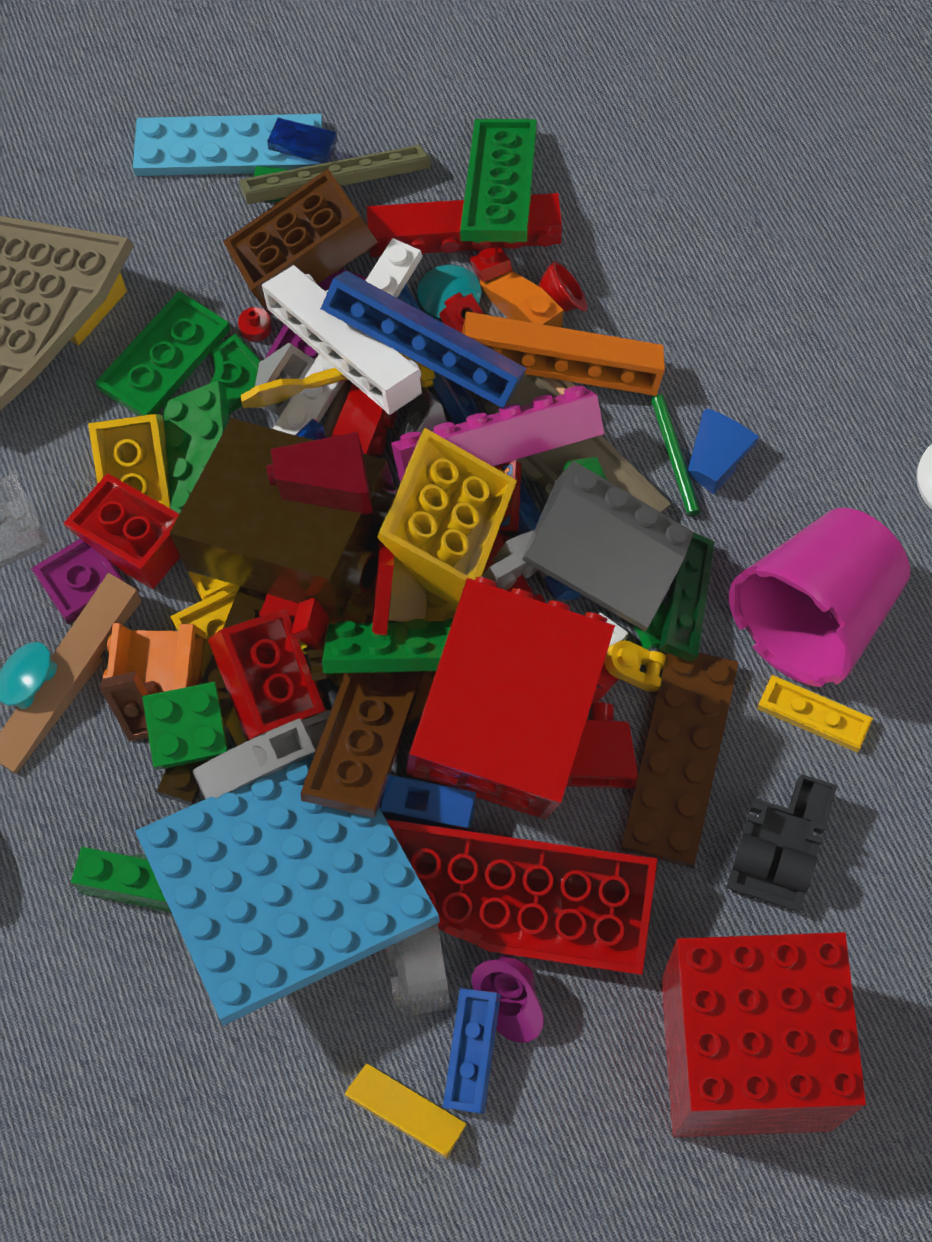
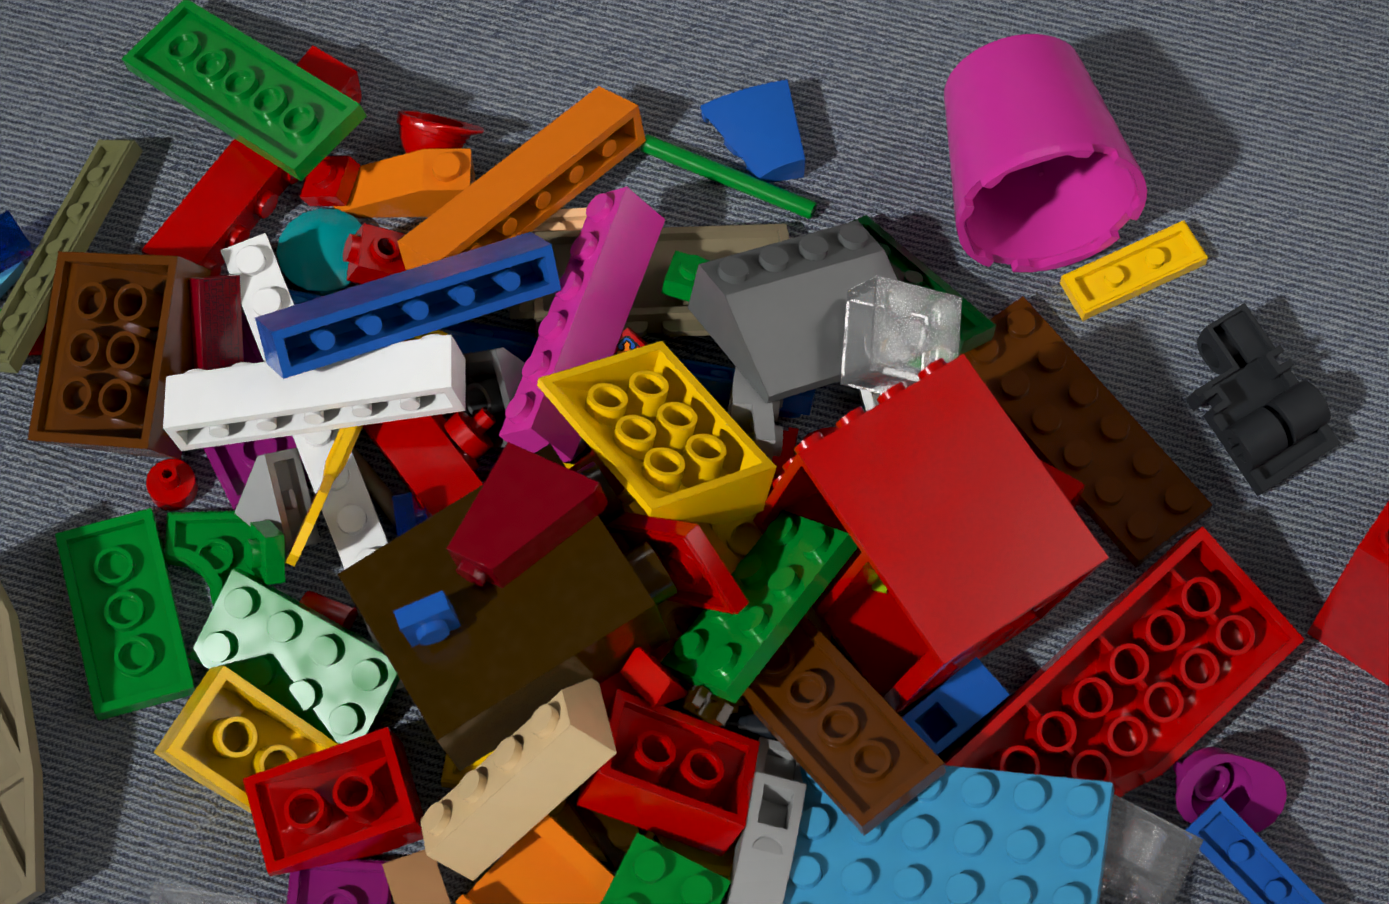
camera: 55 degrees left, 0 degrees up
none -> dark red tile [189,274,244,370]
none -> green plate [244,520,285,585]
none -> blue plate [393,590,461,647]
none -> tan slope [420,678,617,881]
none -> red tile [444,408,497,460]
none -> clear brick [840,275,962,394]

